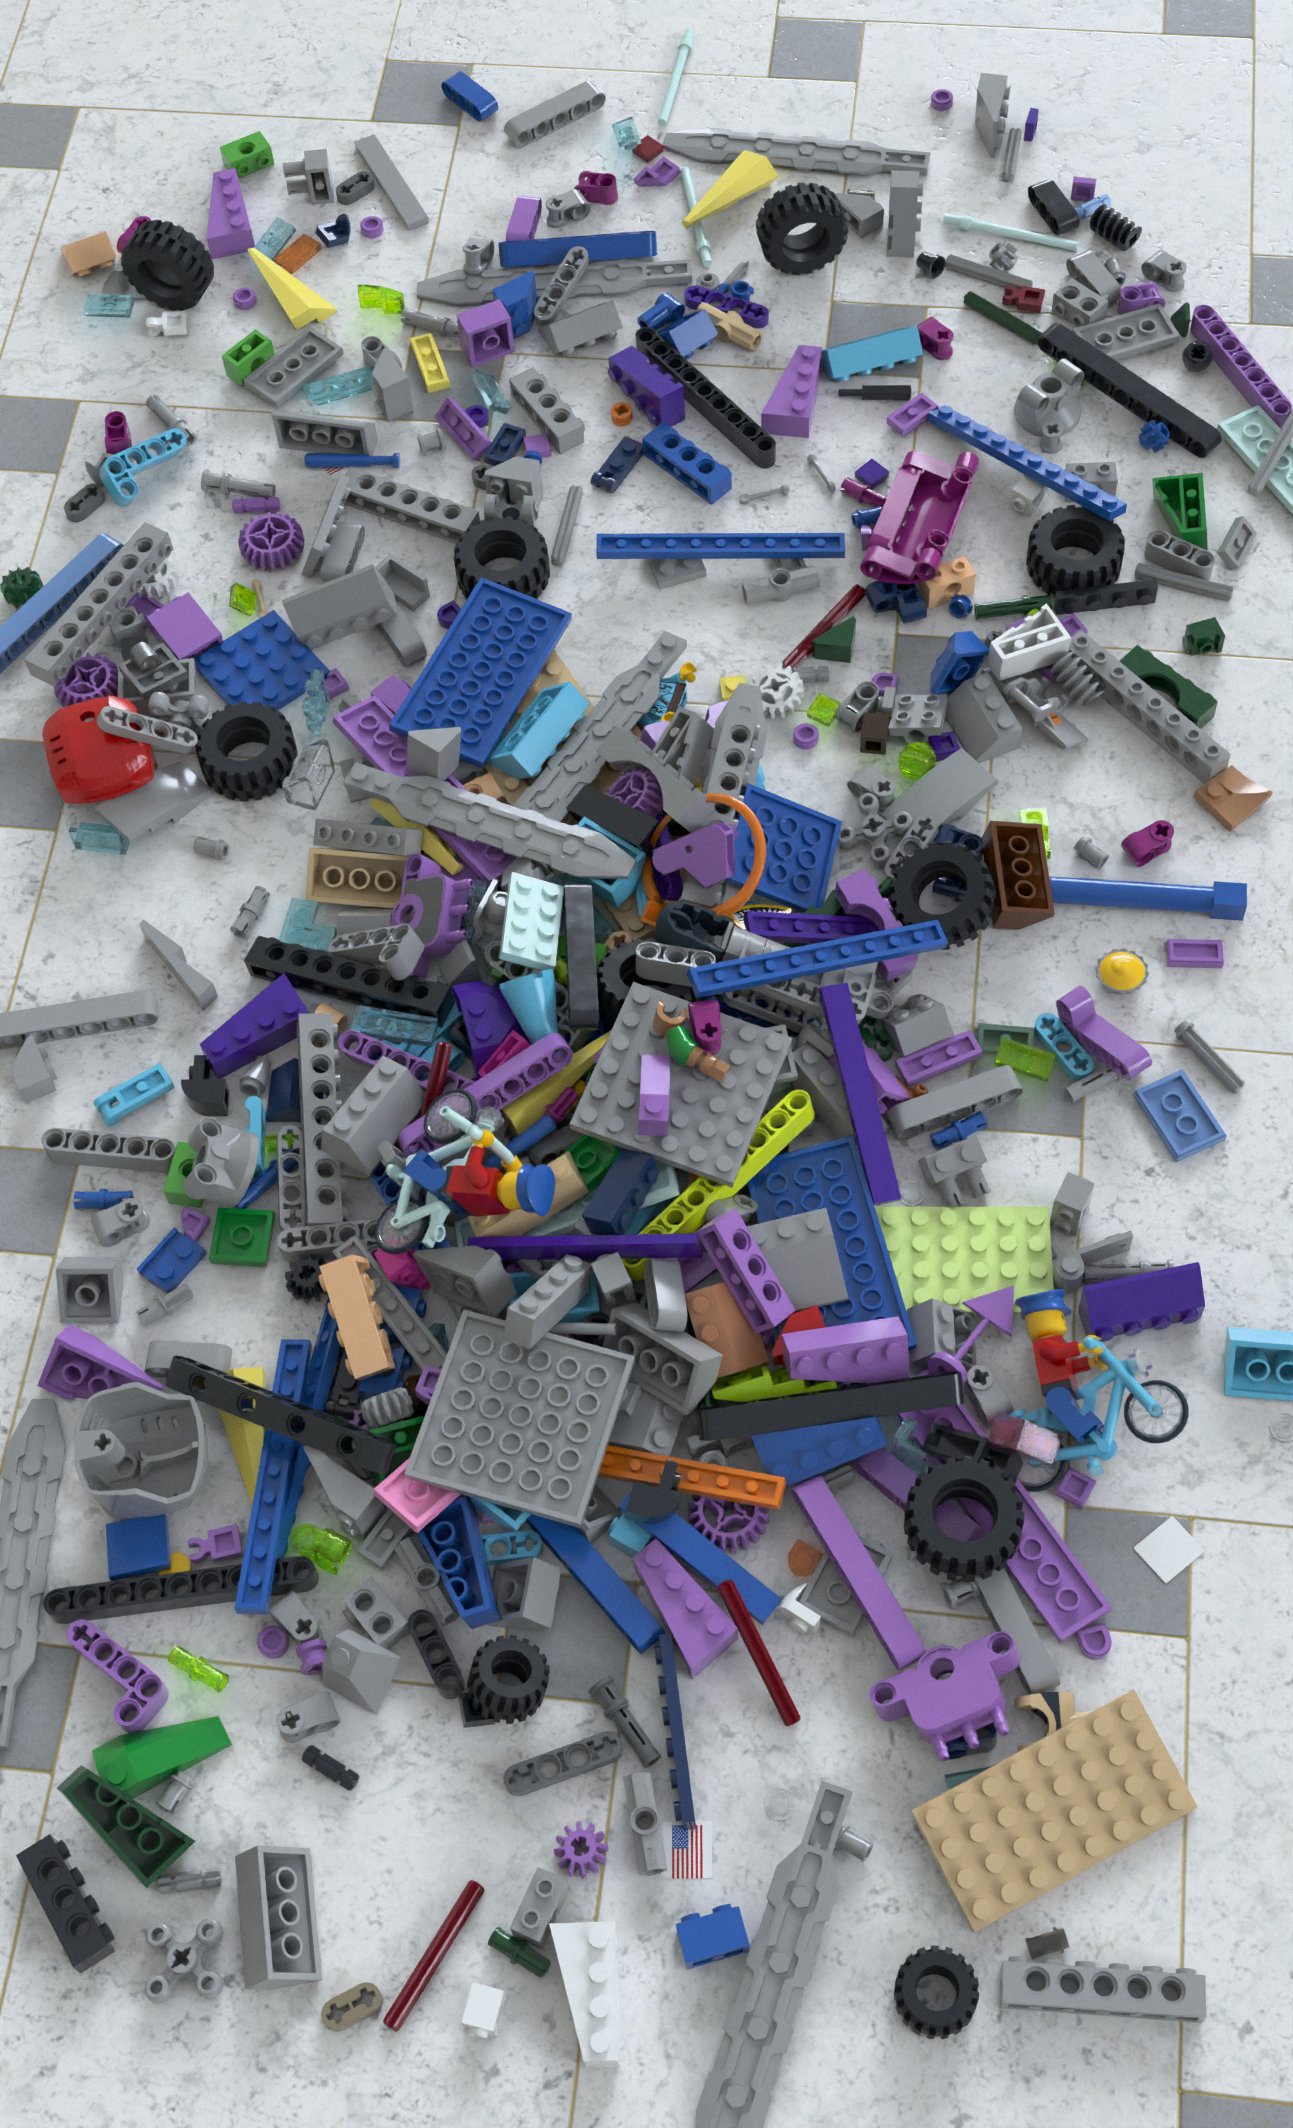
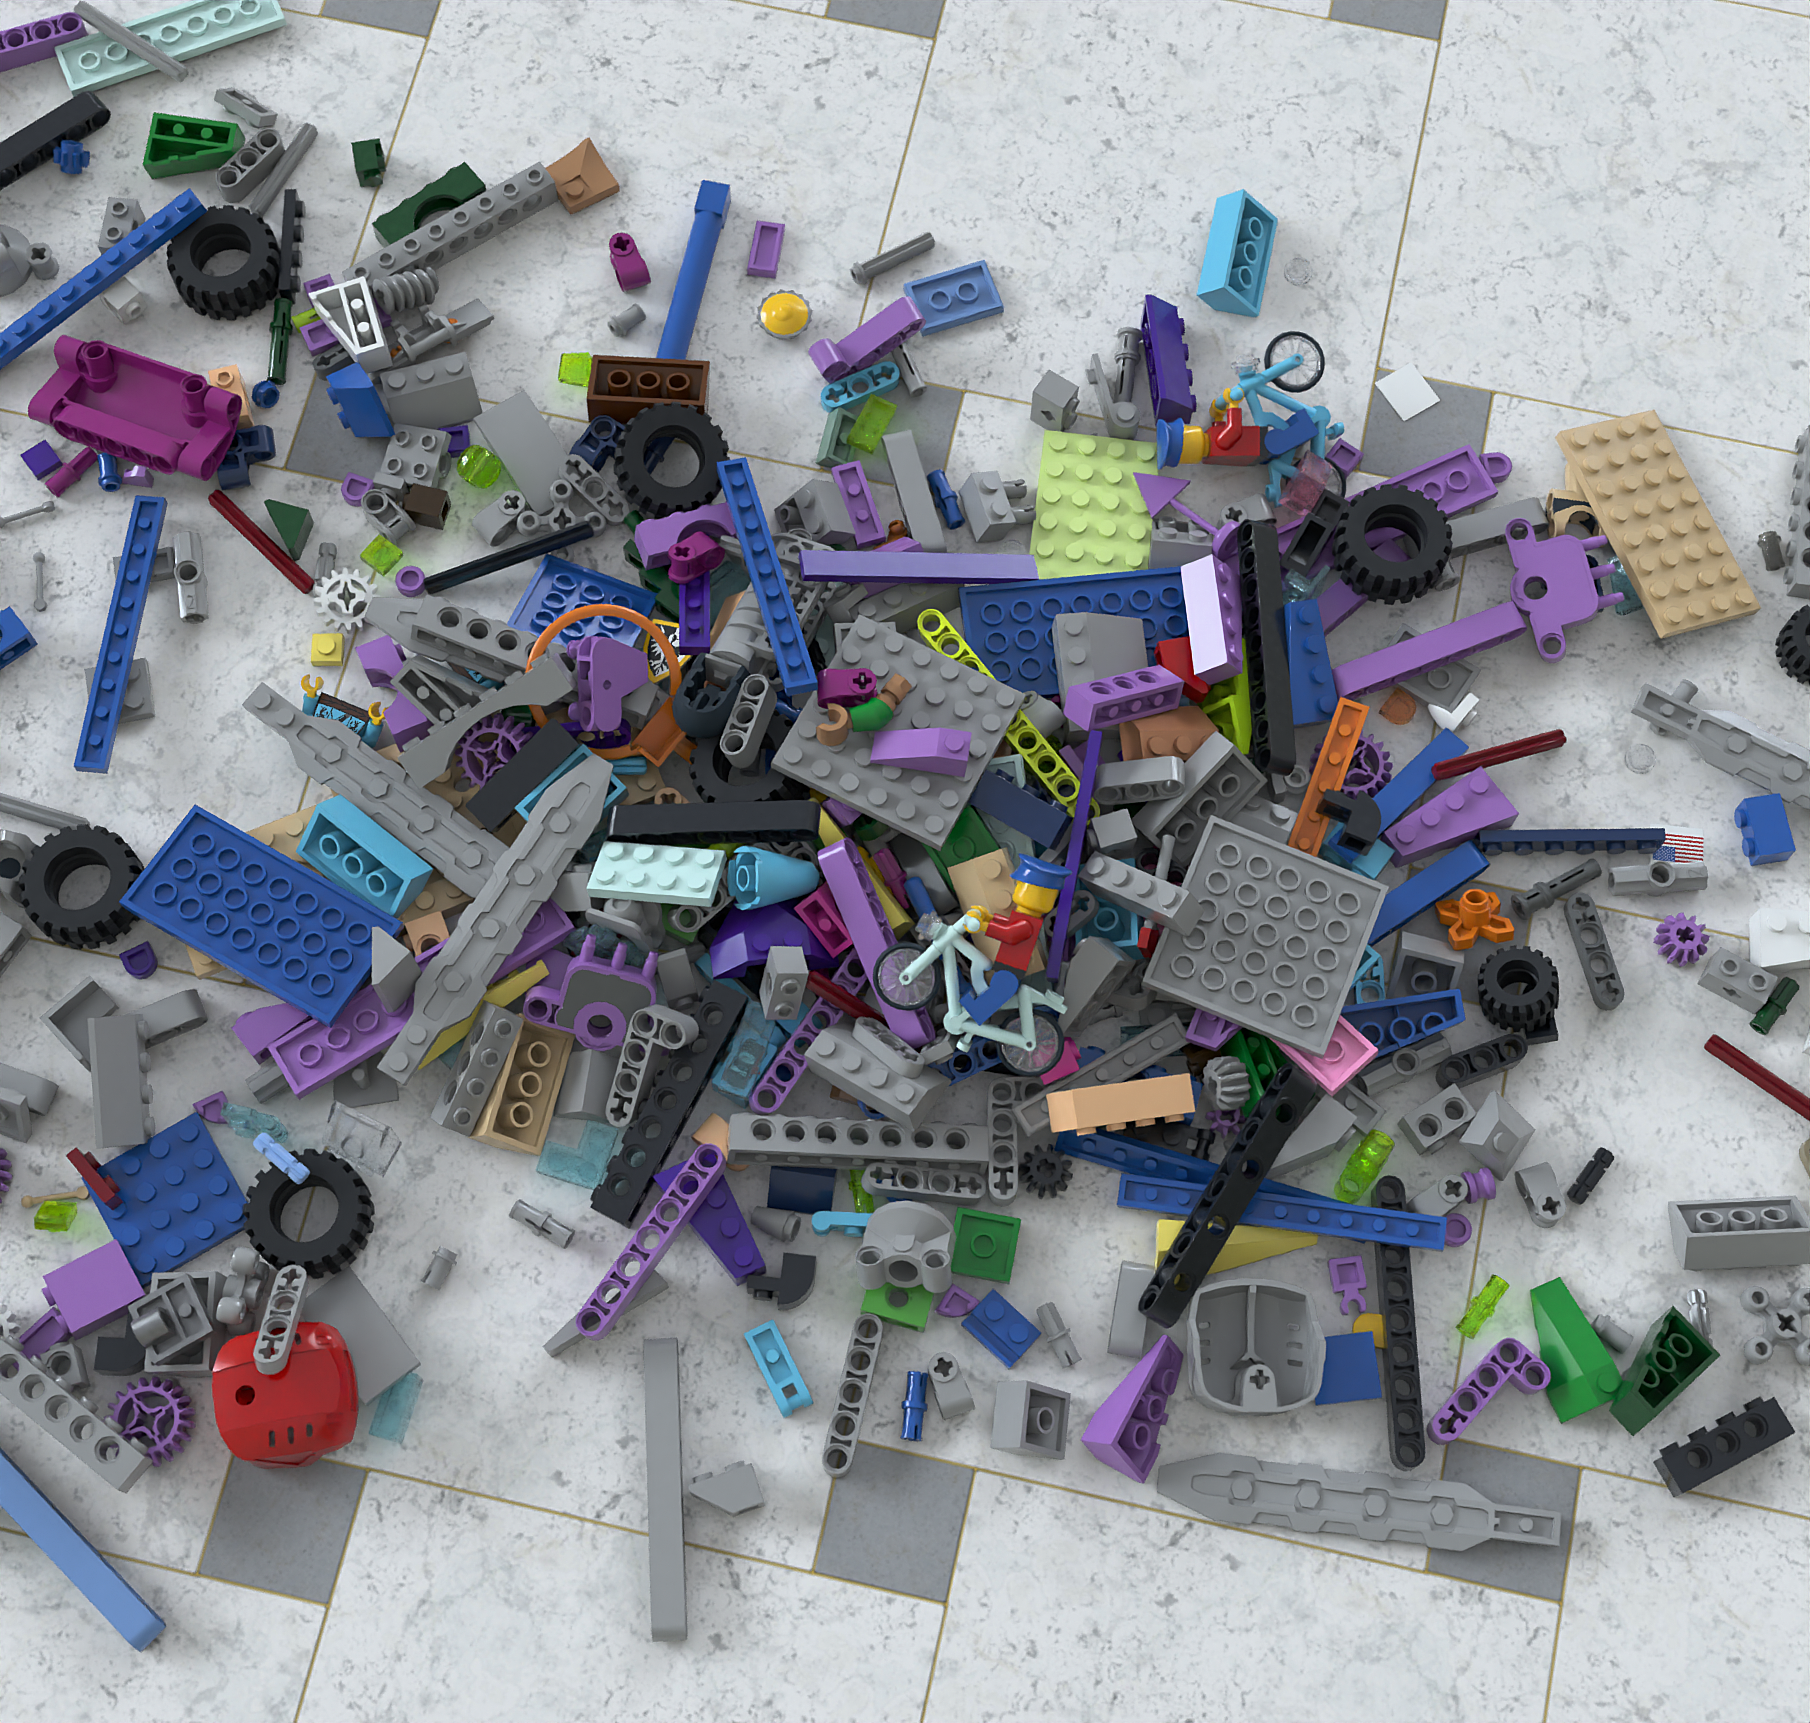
camera: 90 degrees left, 10 degrees up
none -> dark red plate [65,1147,123,1210]
none -> light blue axle [253,1132,310,1184]
none -> black axle [423,521,594,594]
none -> medium lavender beam [576,1143,727,1341]
none -> magenta piece [668,531,725,584]
none -> light grey brick [759,946,809,1020]
none -> light grey beam [852,1017,925,1078]
none -> orange plant [1435,889,1514,951]

